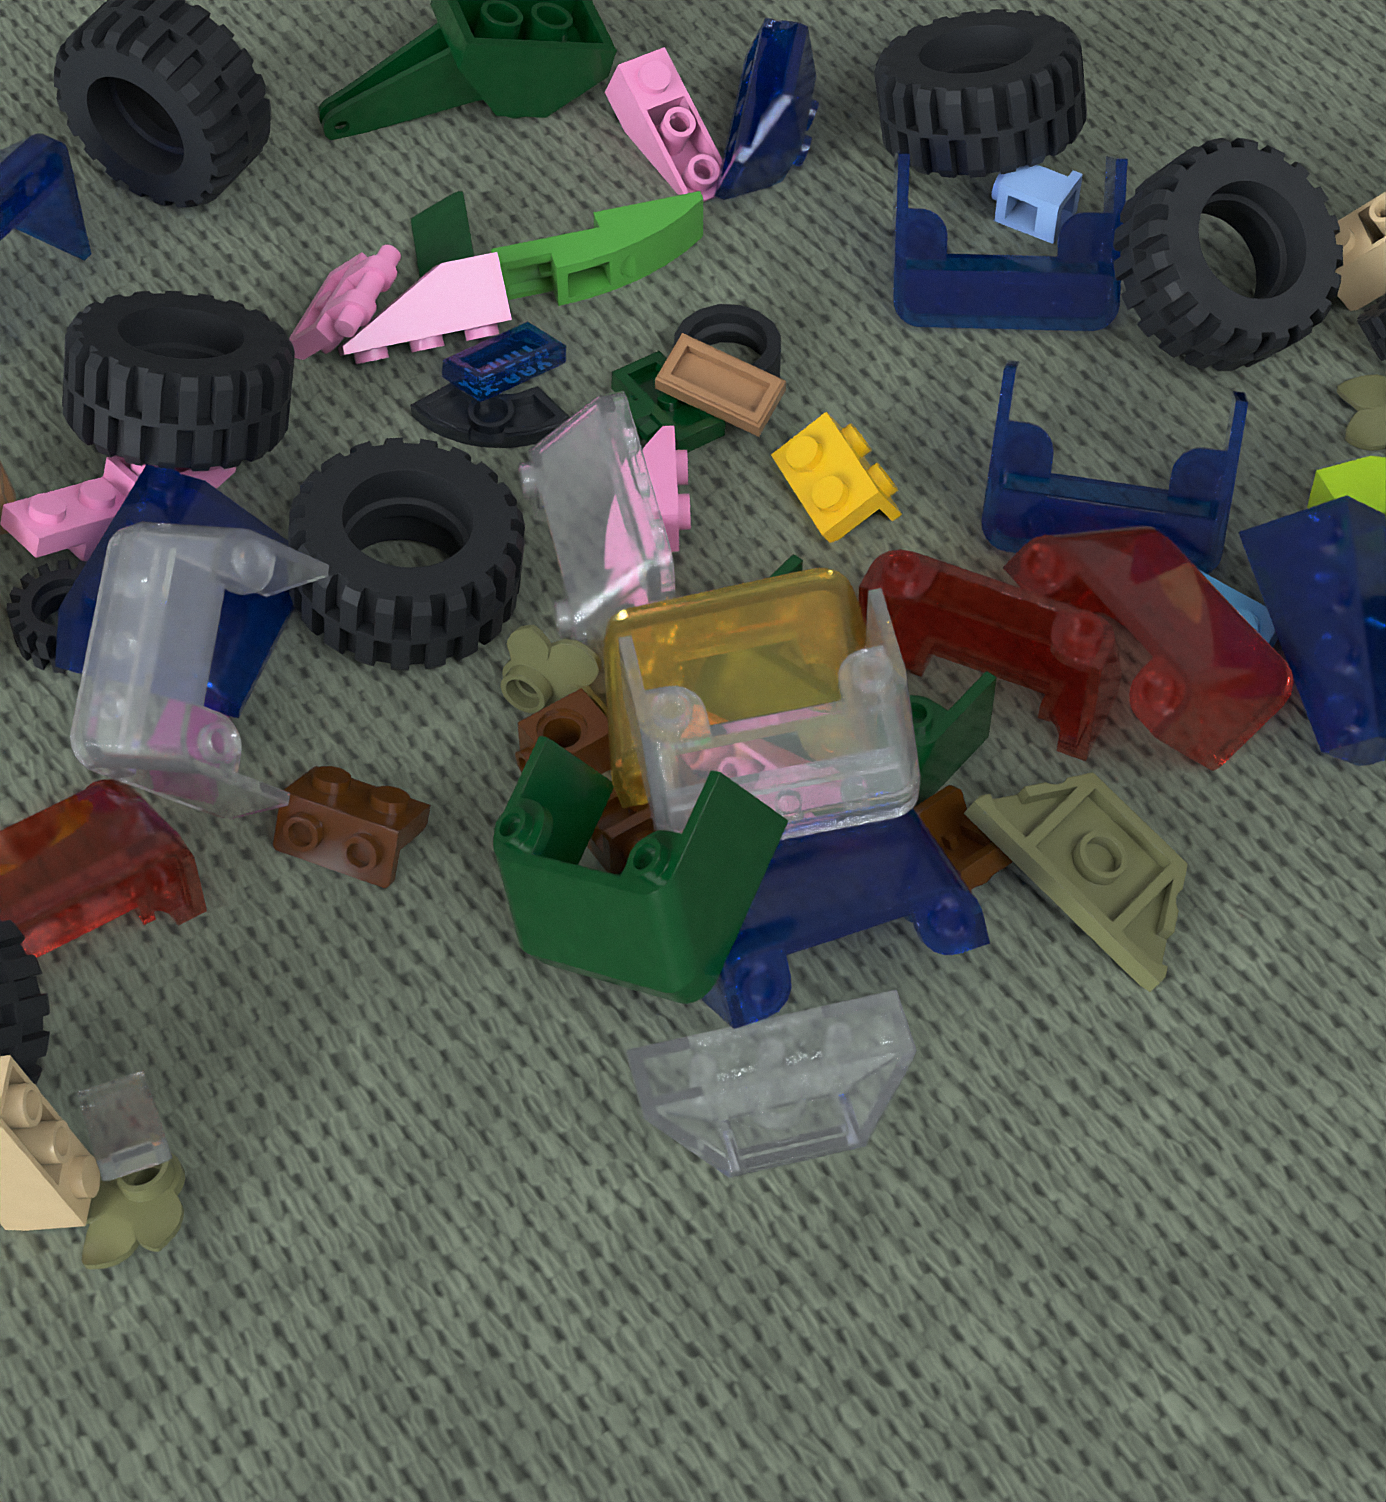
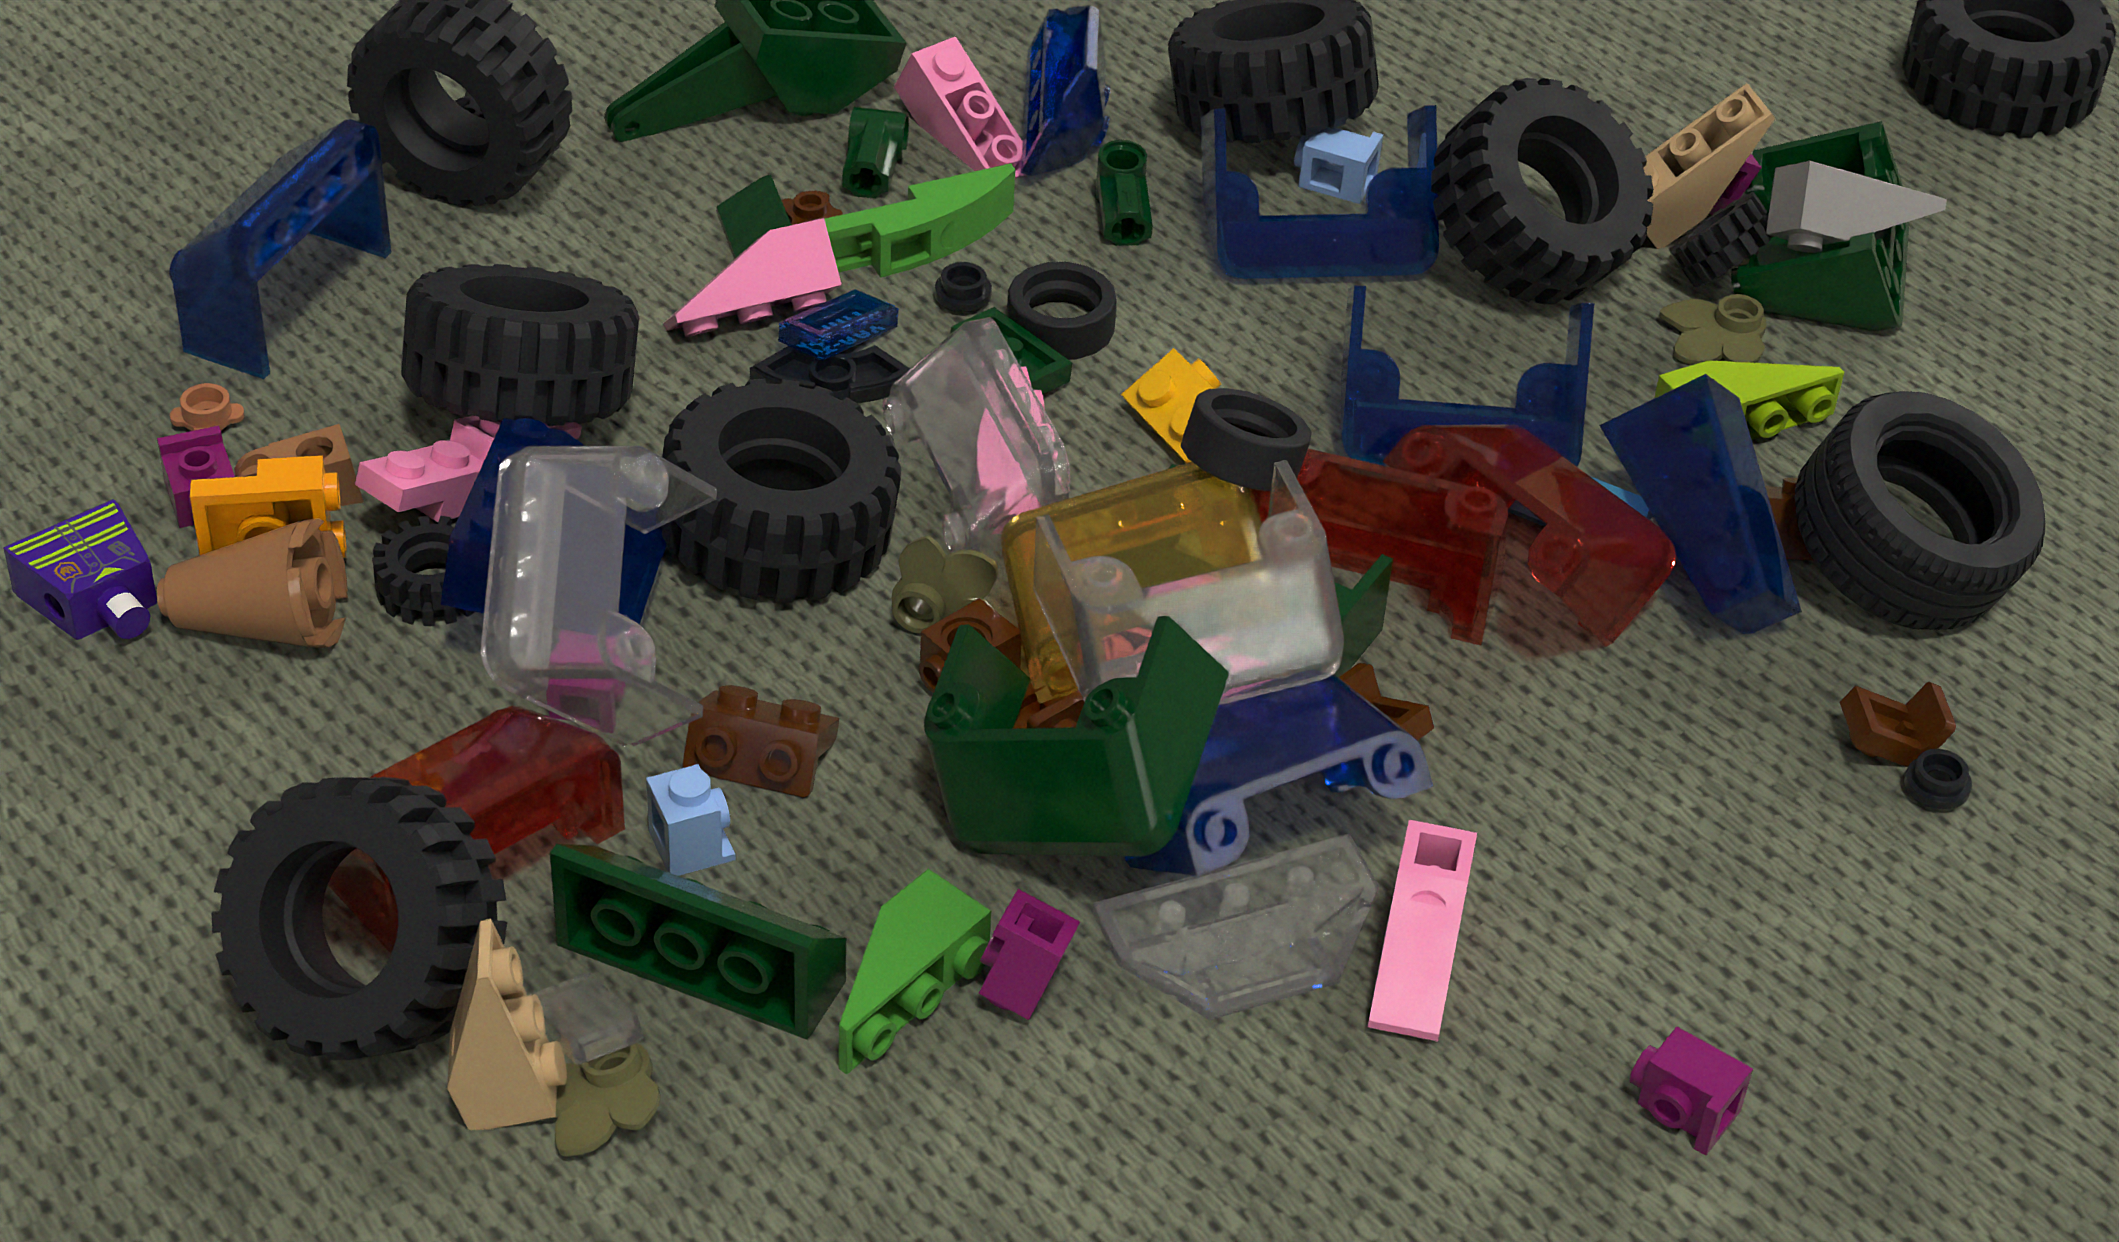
camera: 10 degrees left, 10 degrees down
bright pink plate [289,245,401,360] -> none
medium nougat tile [655,333,786,437] -> none
olive wing [964,772,1188,992] -> none
none -> dark green slope [549,844,846,1040]
none -> light blue brick [646,764,736,876]
none -> reddish brown plate [781,191,843,225]
none -> bright green slope [839,869,991,1075]
none -> dark green piece [842,107,909,199]
none -> black plate [935,262,992,311]
none -> magenta brick [979,889,1080,1020]
none -> dark green piece [1095,140,1153,246]
none -> black tyre [1181,388,1312,491]
none -> bright pink slope [1368,820,1477,1041]
none -> magenta brick [1629,1026,1753,1156]

